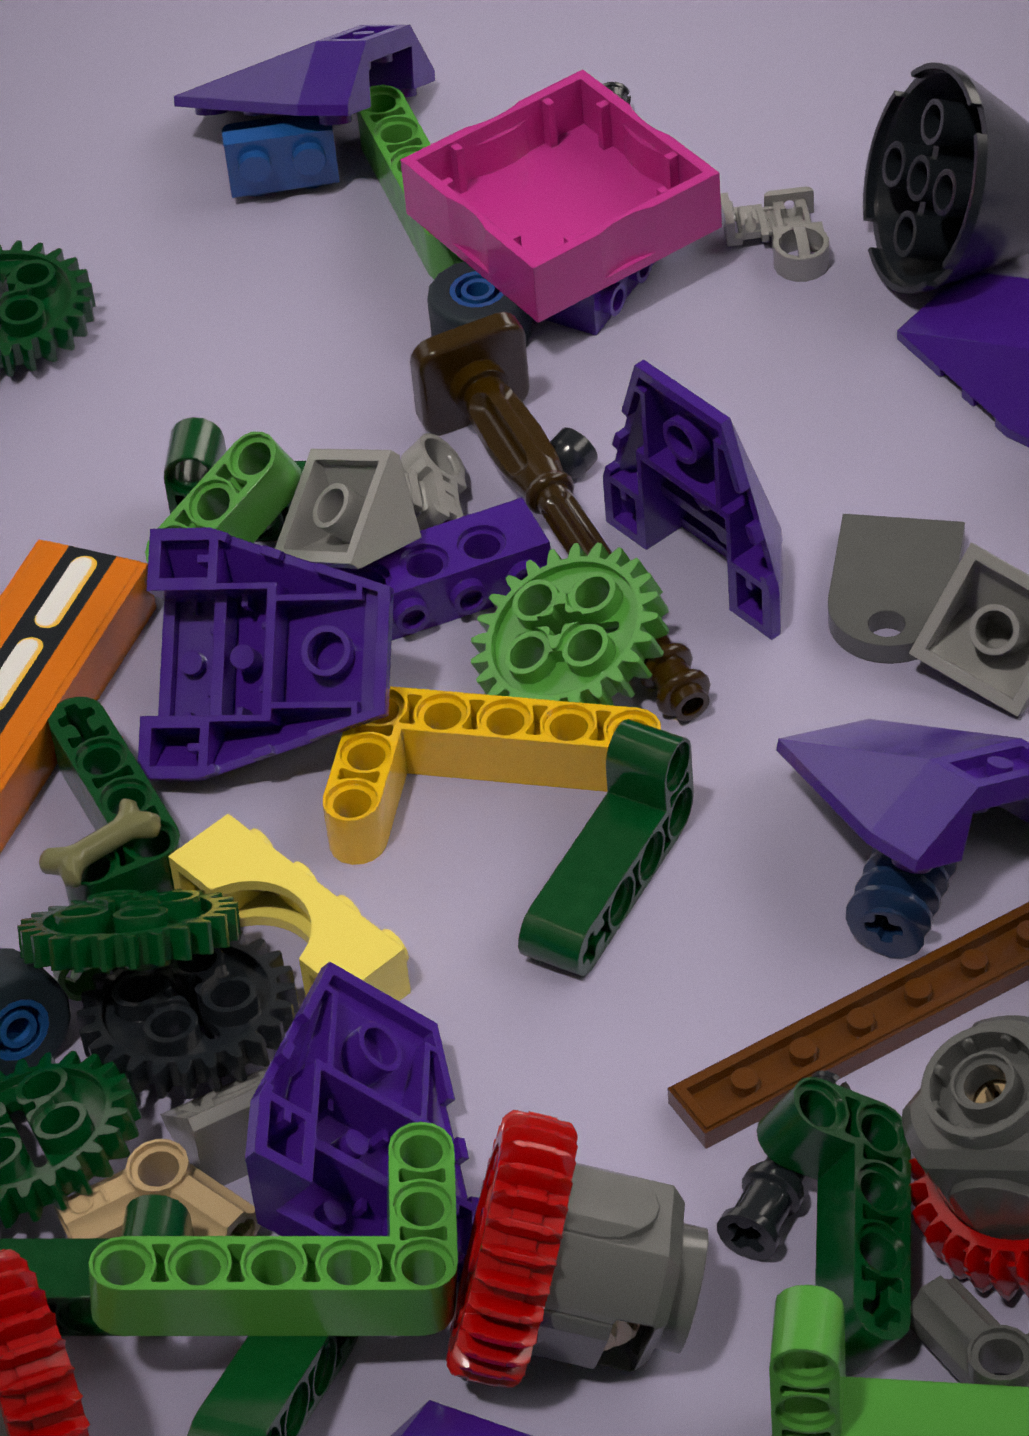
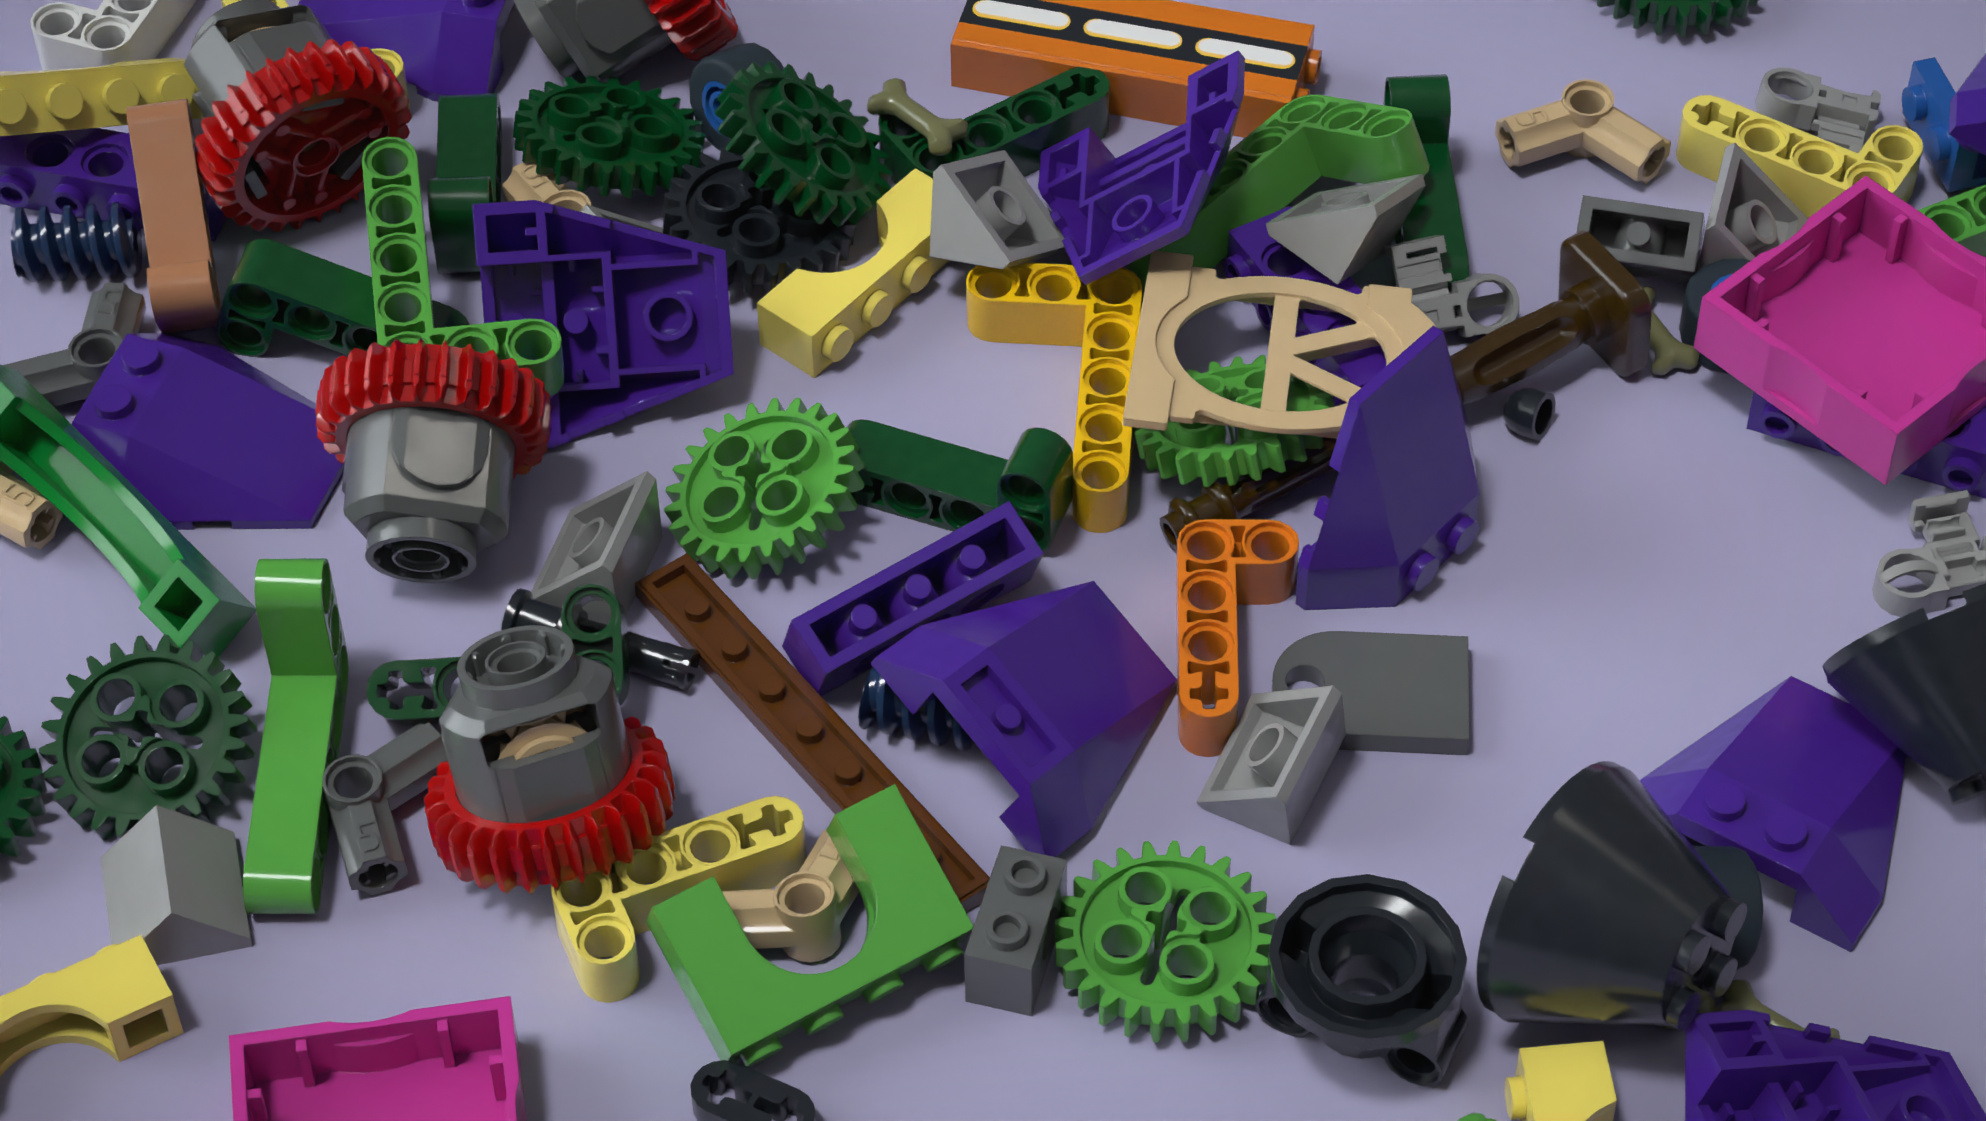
camera: 80 degrees right, 5 degrees up
none -> light grey slope [531,471,663,624]
none -> bright green gear [664,398,865,580]
none -> dark purple brick [782,501,1044,696]
none -> light grey slope [929,150,1066,269]
none -> tan window [1123,251,1436,439]
none -> orange beam [1176,519,1299,757]
none -> tan piece [1495,79,1671,184]
none -> dark grey brick [1576,195,1705,284]
none -> light yellow beam [1676,95,1924,218]
none -> light grey slope [1698,143,1808,271]
none -> light grey piece [1755,67,1881,153]

